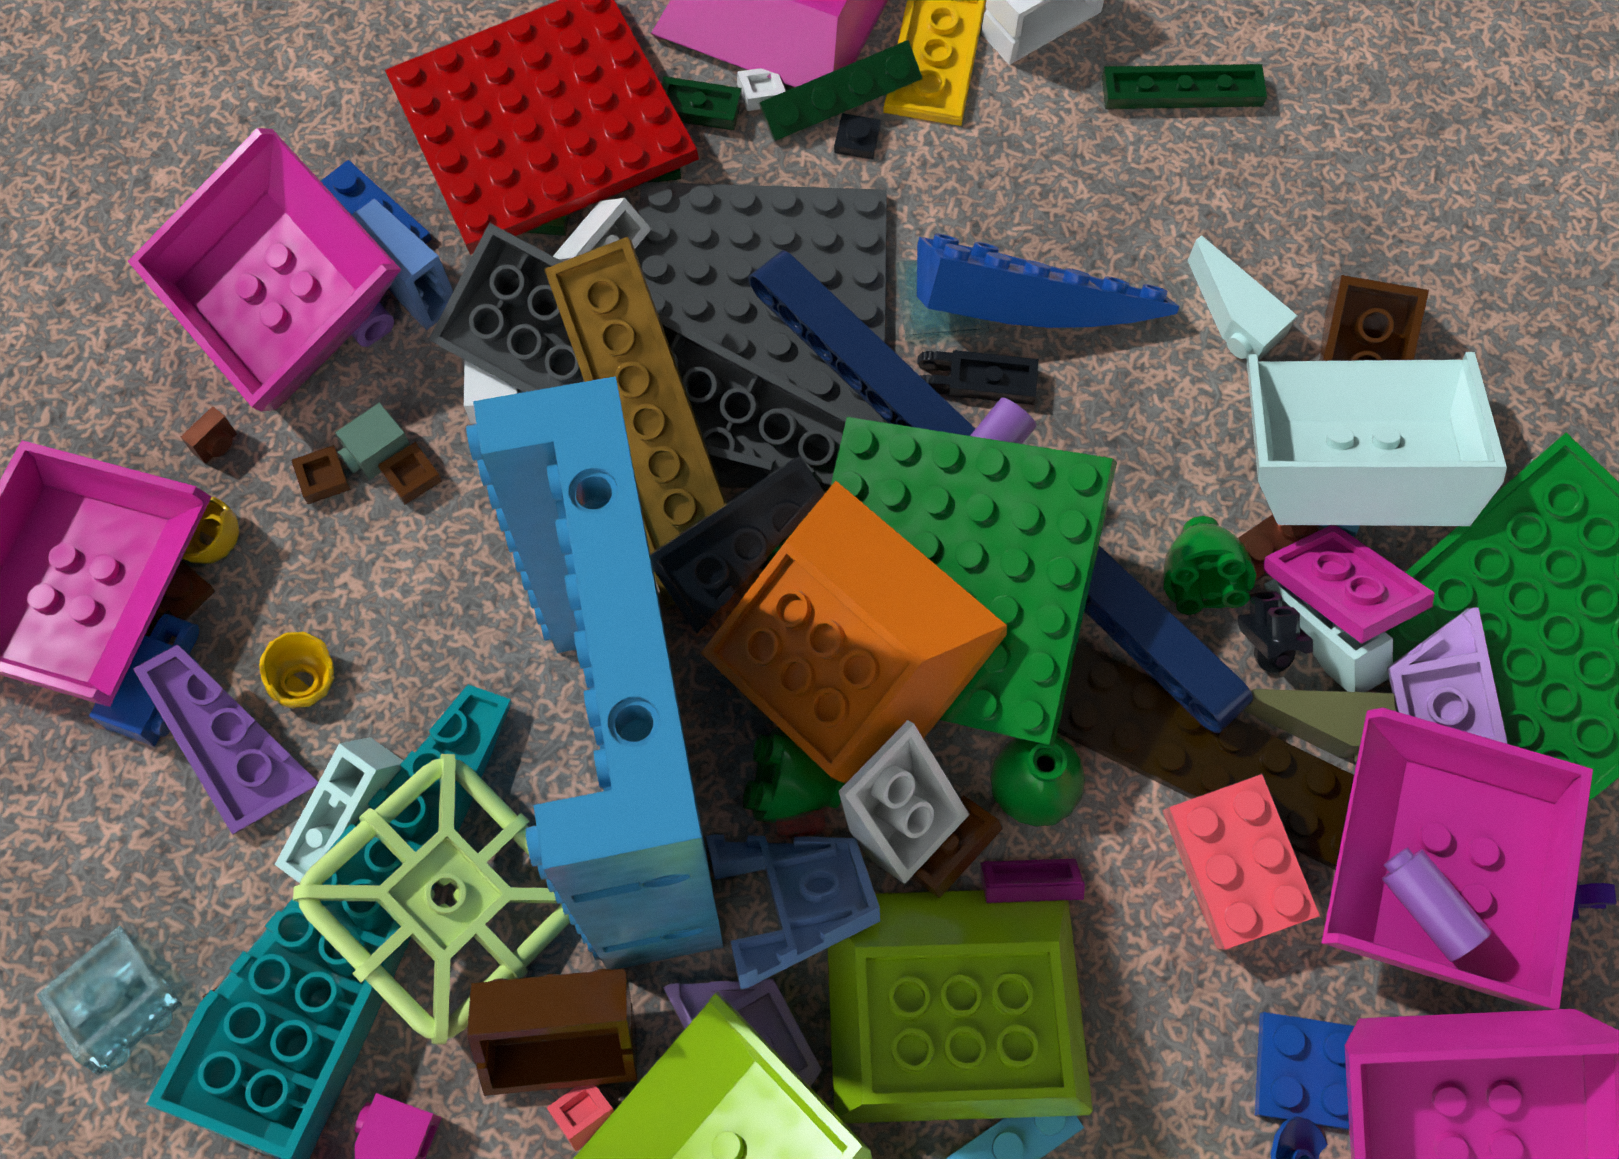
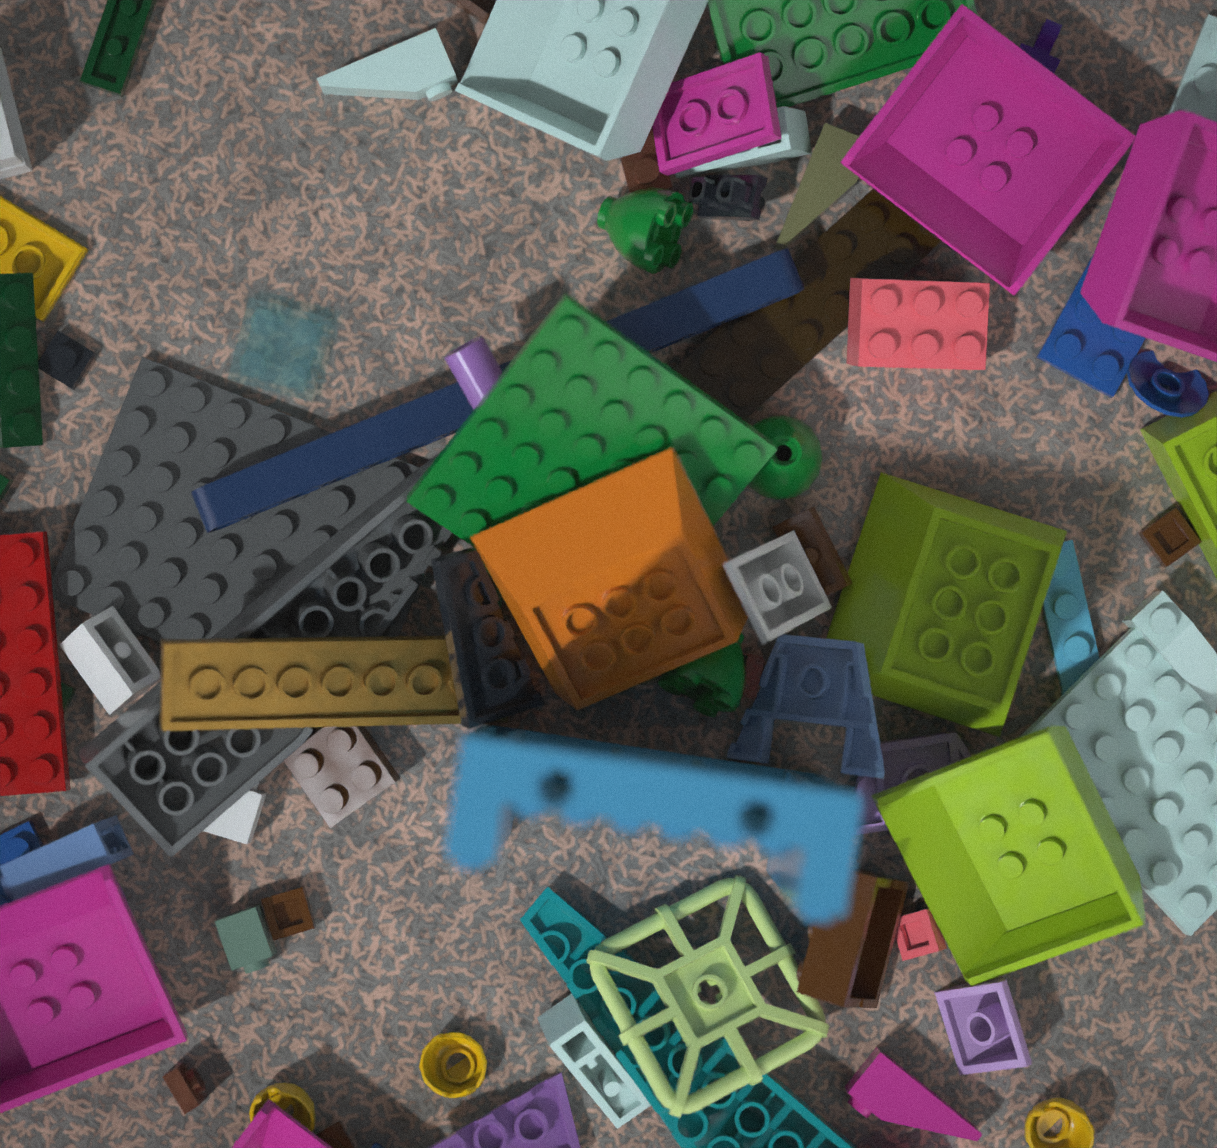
camera: 70 degrees left, 20 degrees up
reddish brown plate [291,445,351,504] -> none
blue wedge [917,233,1180,328] -> none
black hinge [917,350,1039,405] -> none
magenta tile [980,858,1085,903] -> none
medium lavender brick [1382,847,1492,962] -> none
lavender wing [1387,607,1507,744] -> none

